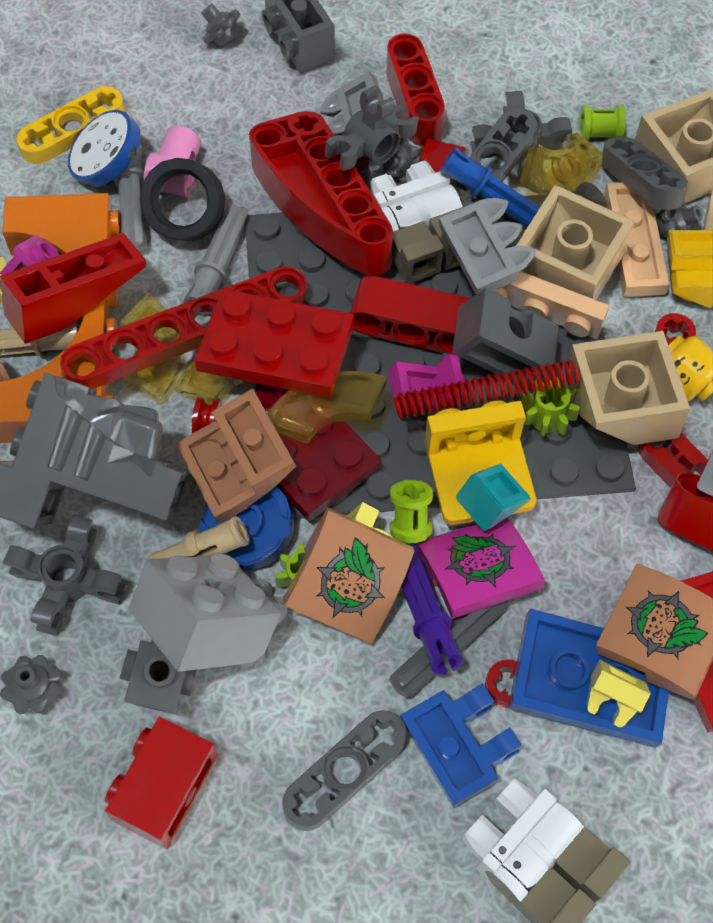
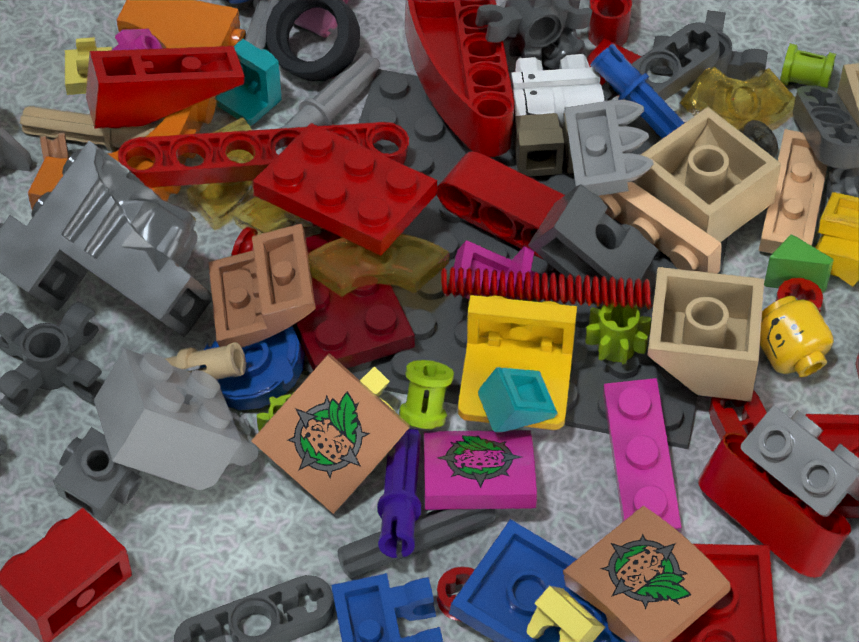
camera: 20 degrees right, 10 degrees down
none -> teal bracket [216,39,282,126]
none -> dark pink plate [603,378,682,533]
none -> bright green slope [764,234,834,293]

